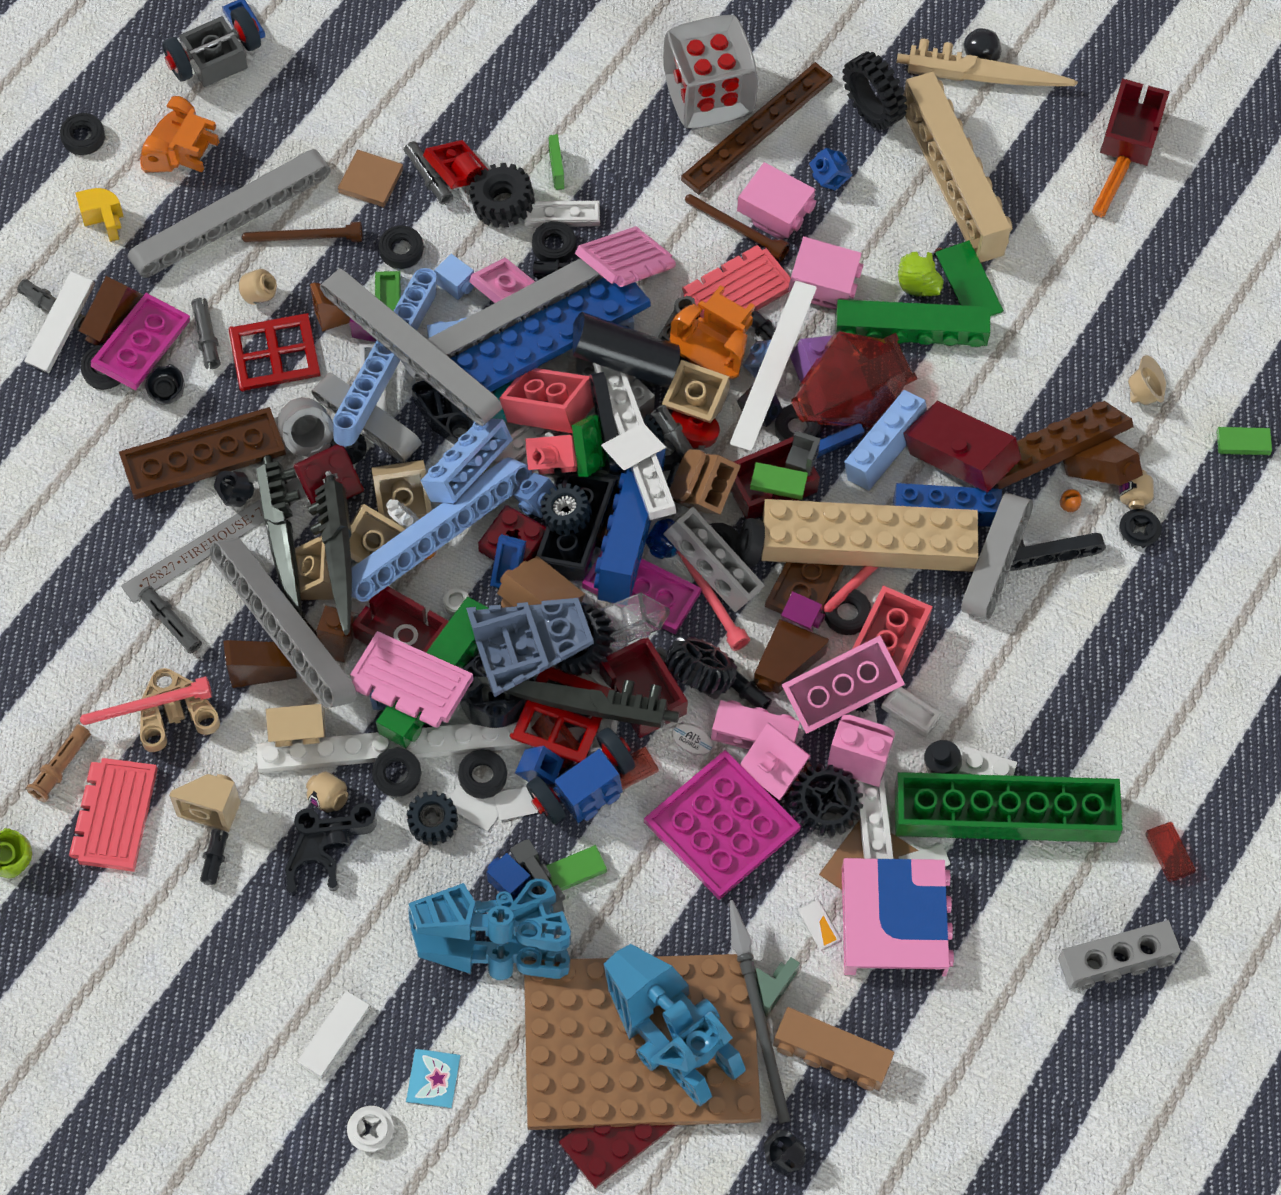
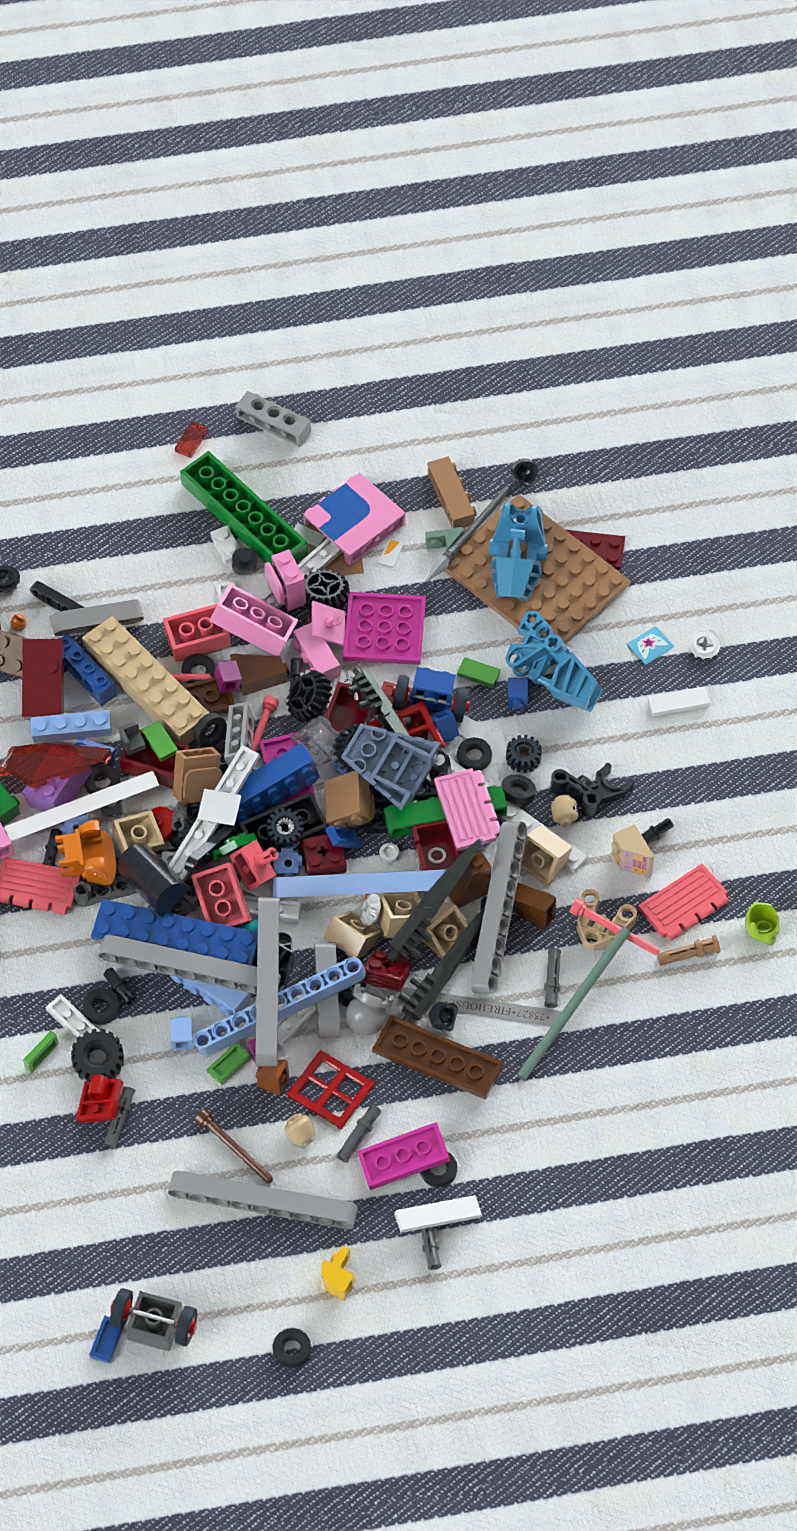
camera: 130 degrees left, 5 degrees down
reddish brown slope [79,276,144,346] -> none
orange piece [140,96,220,173] -> none
black hair [145,364,185,405] -> none
medium nougat tile [338,149,403,207] -> none
black tyre [378,225,424,269] -> none
light blue brick [420,419,513,503] -> none
bright pink plate [469,257,535,303] -> none
dark grey plate [510,839,565,913] -> none
bright pink hinge [575,226,676,287] -> none
none -> sand green piece [517,927,631,1081]

